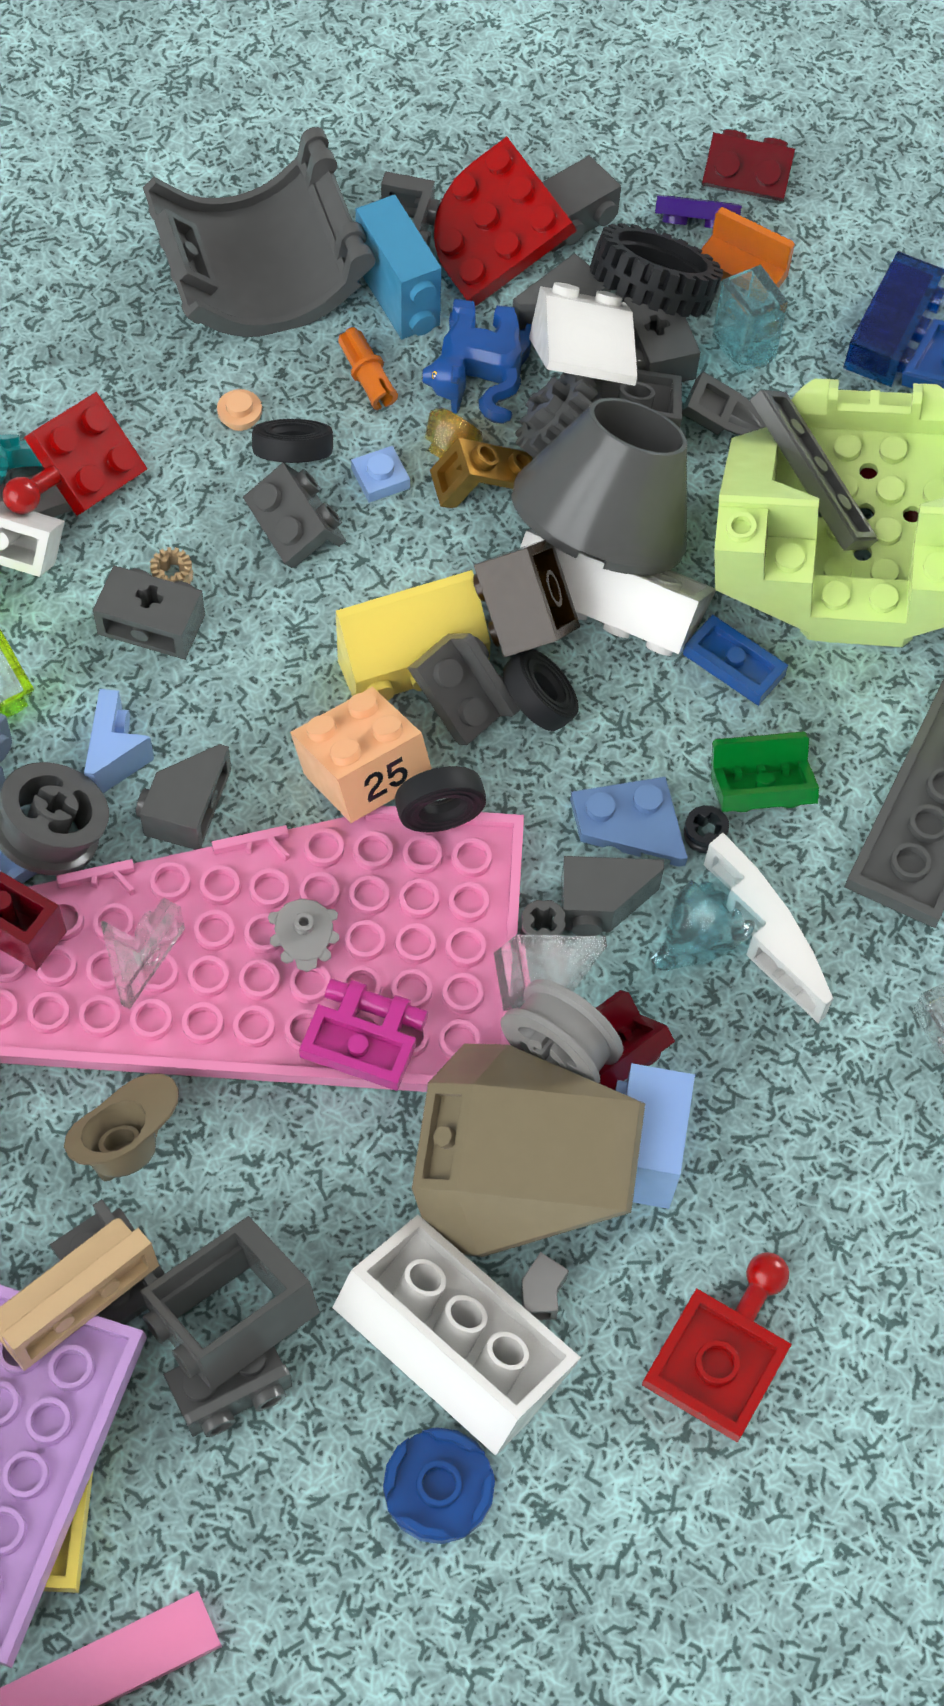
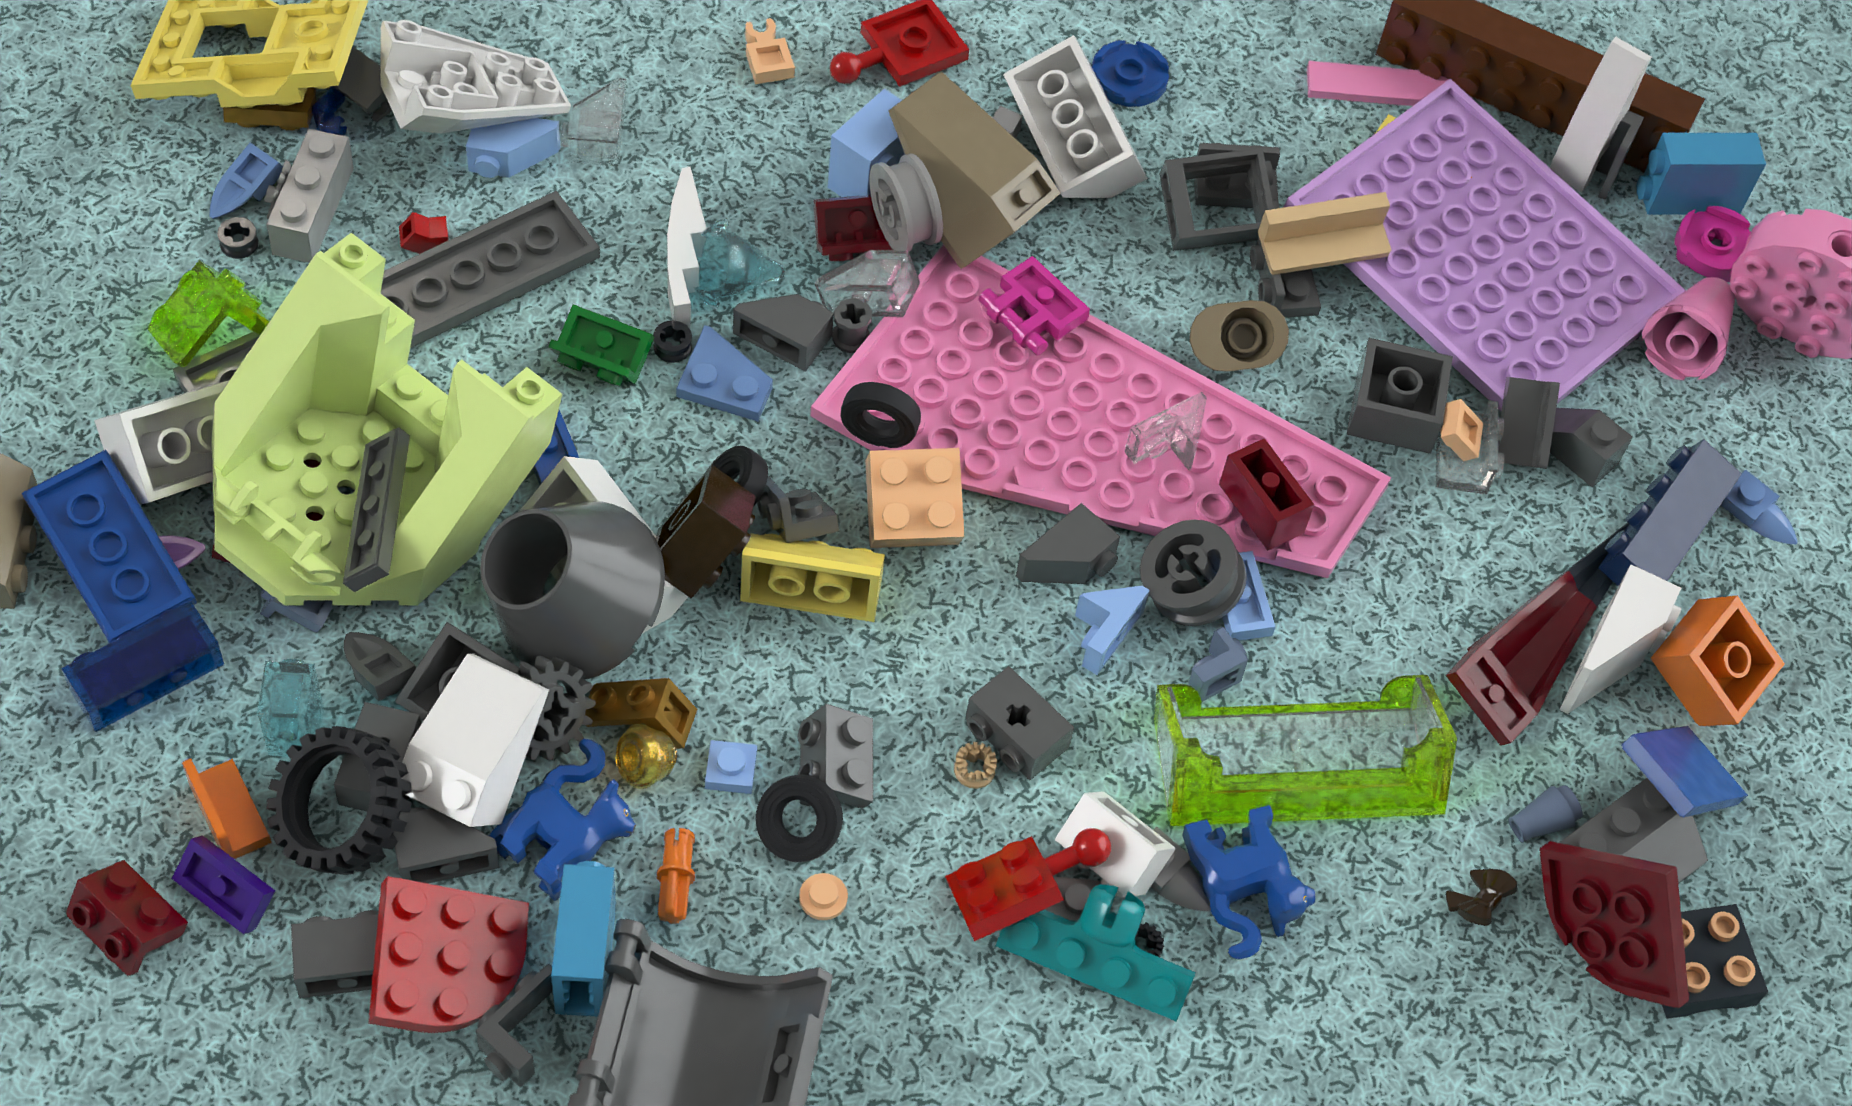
camera: 155 degrees left, 5 degrees down
light grey piece [268,899,339,972] -> none
none -> light nougat plate [745,18,795,84]

